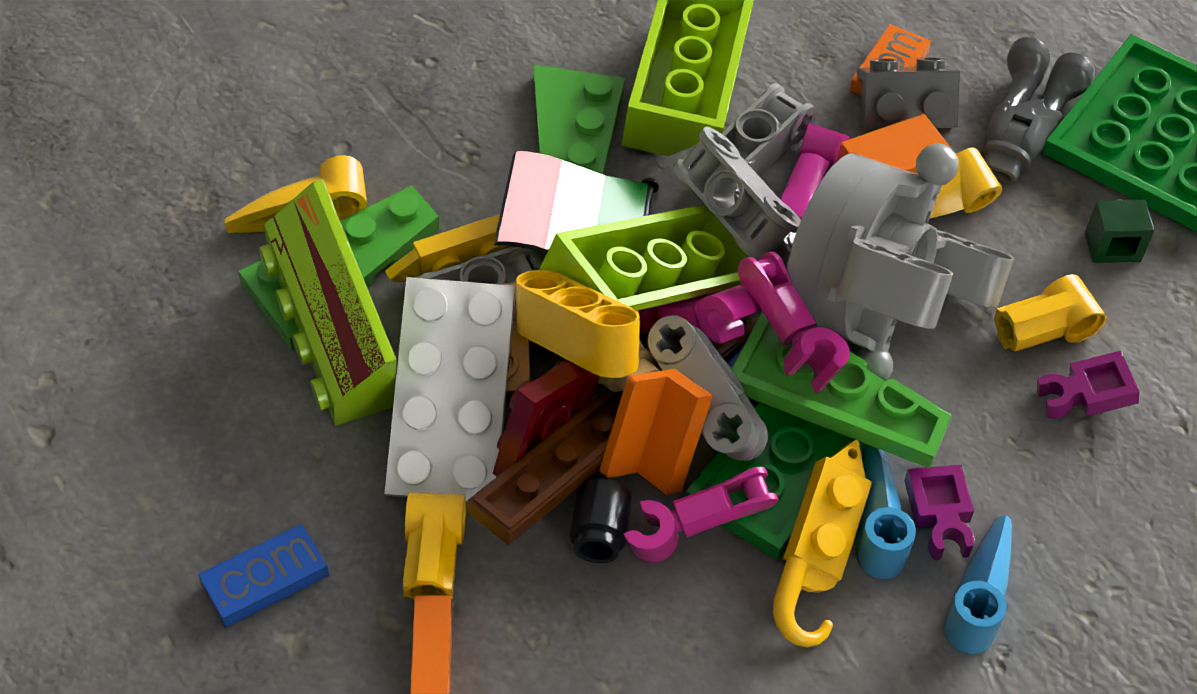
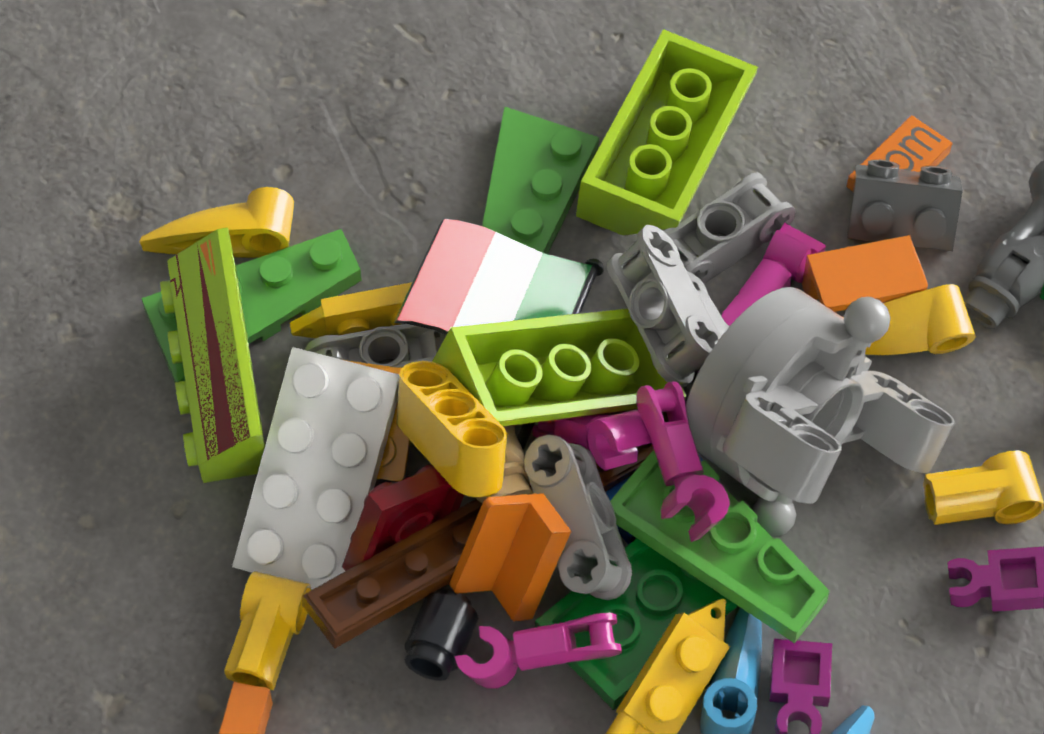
camera: 15 degrees right, 5 degrees up
blue tile [198,523,329,628] -> none

